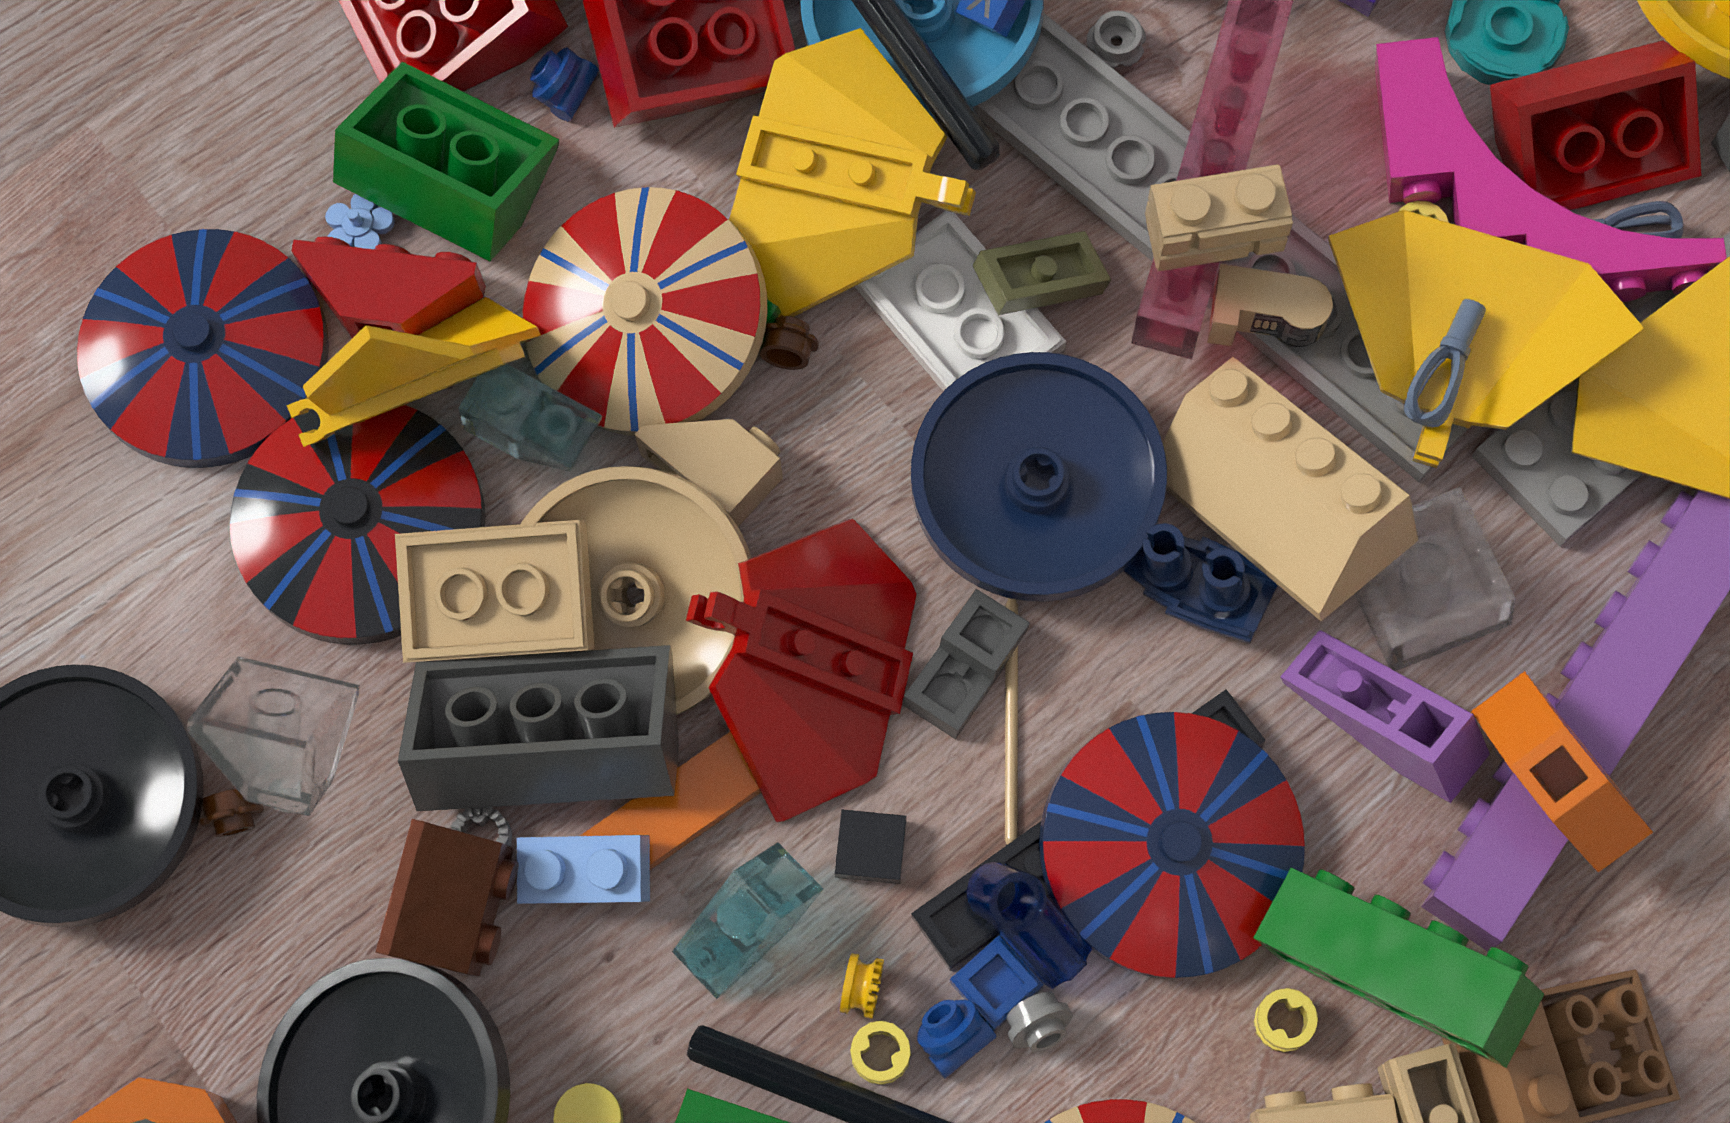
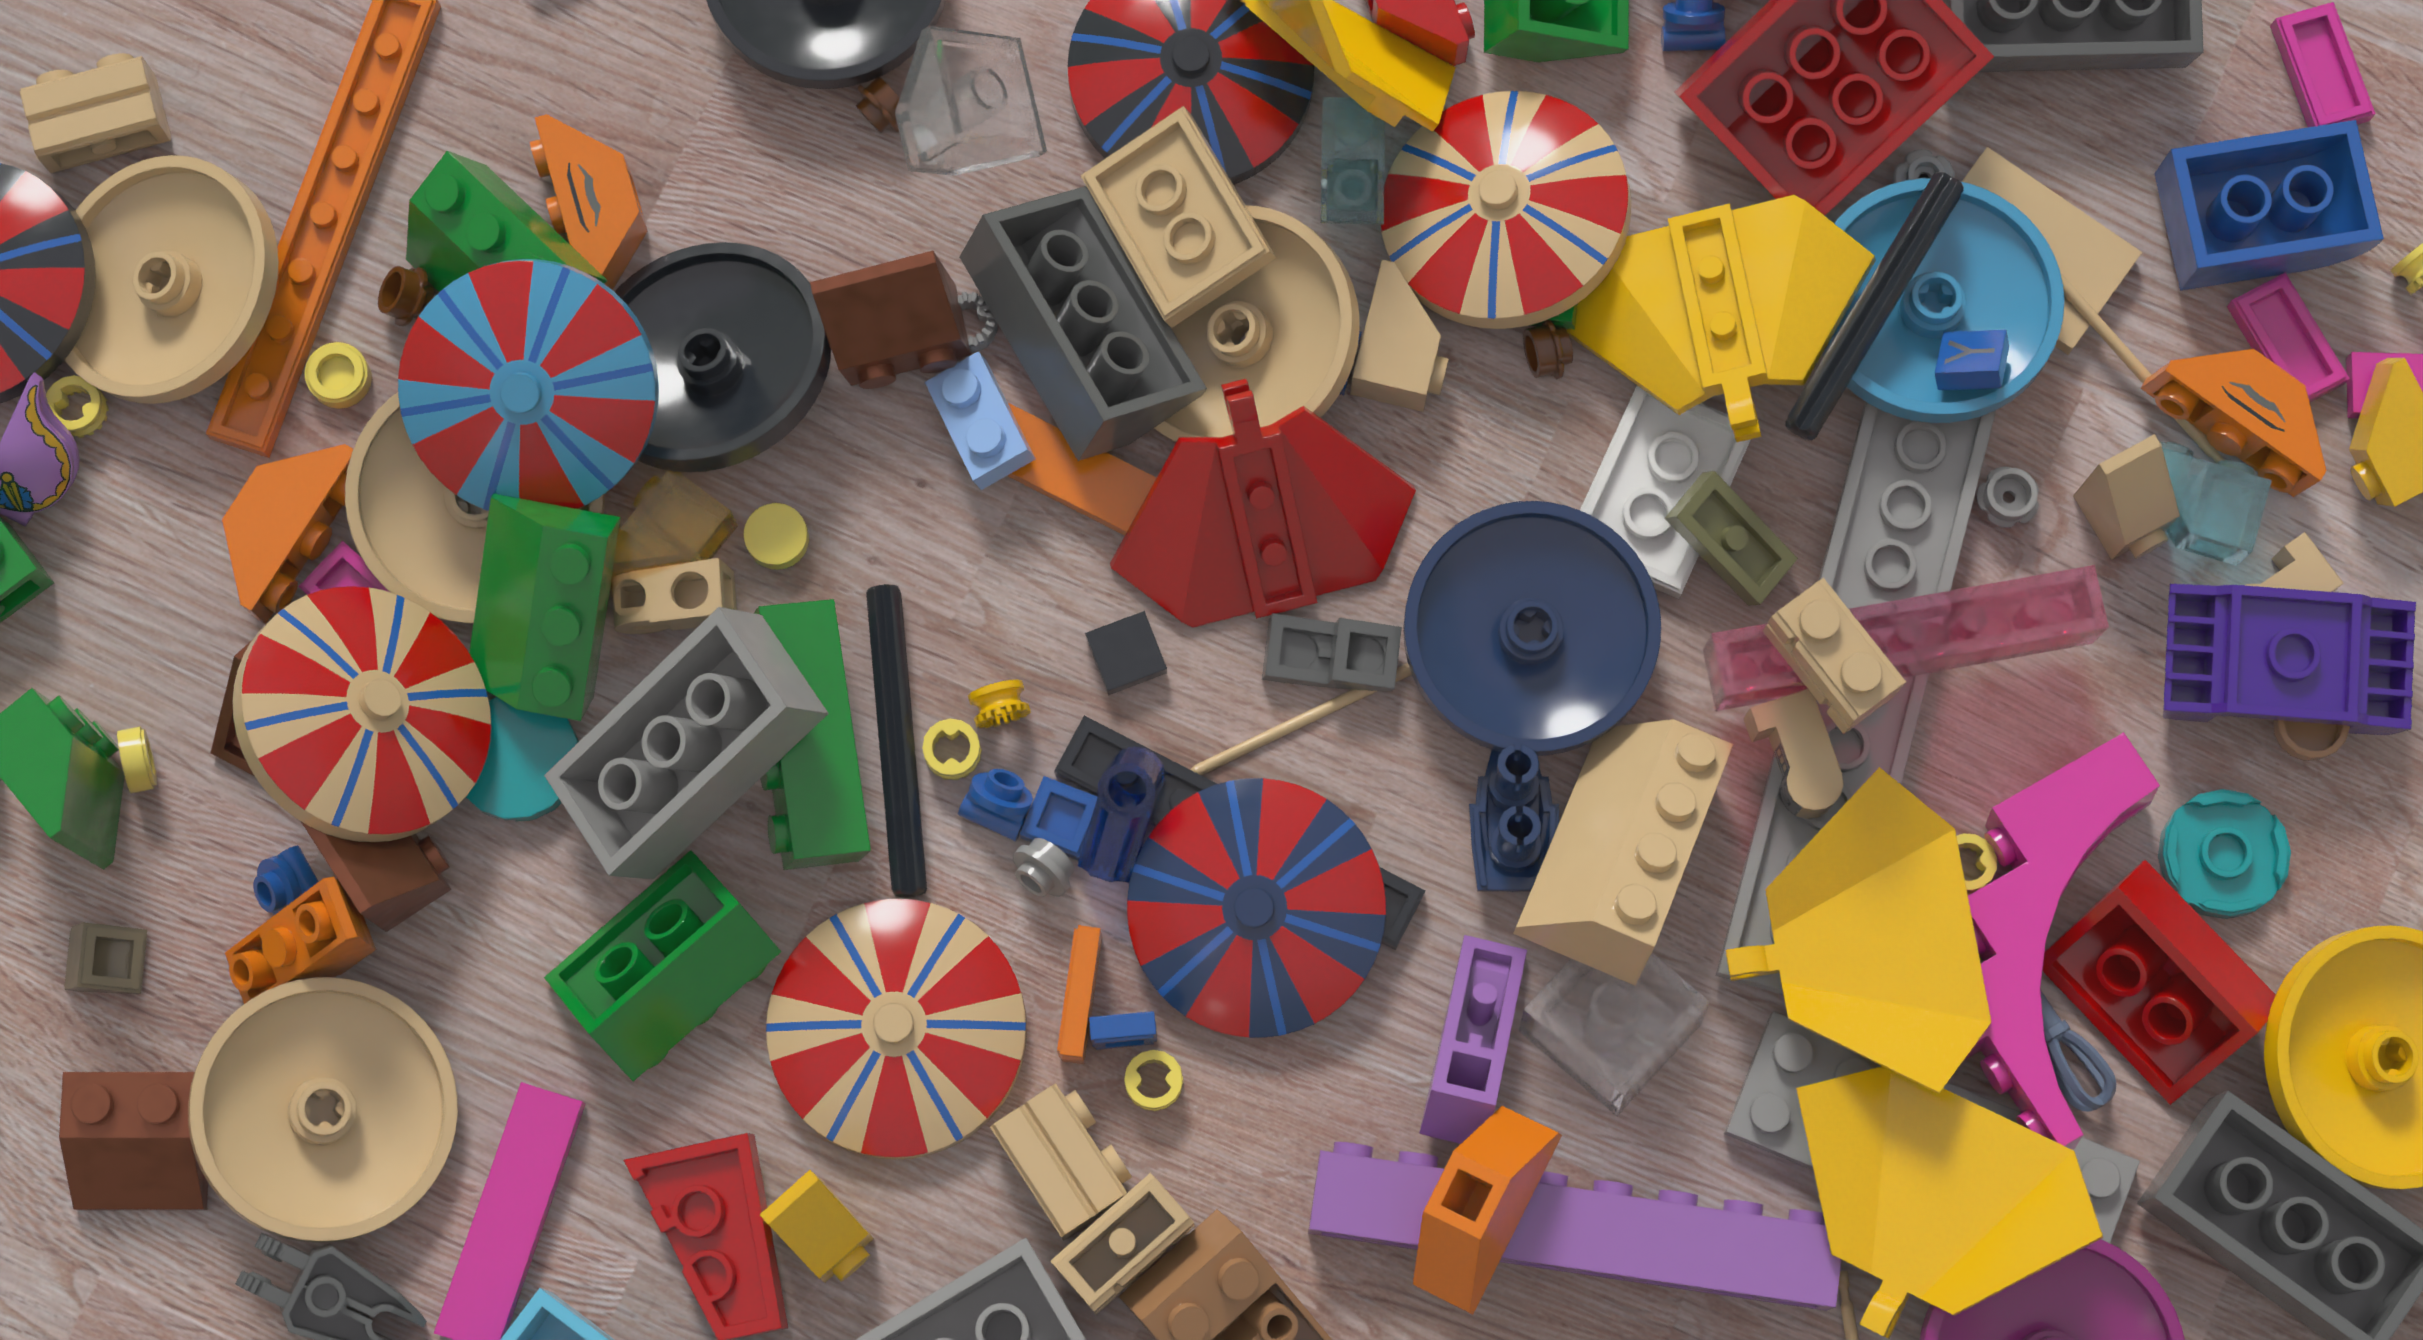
camera: 60 degrees right, 5 degrees up
clear light blue slope [672,842,824,999] -> none
green brick [1253,868,1544,1068] -> none
sand blue piece [1404,299,1486,427] -> none
none -> orange tile [1057,925,1102,1064]
none -> blue tile [1089,1011,1157,1050]

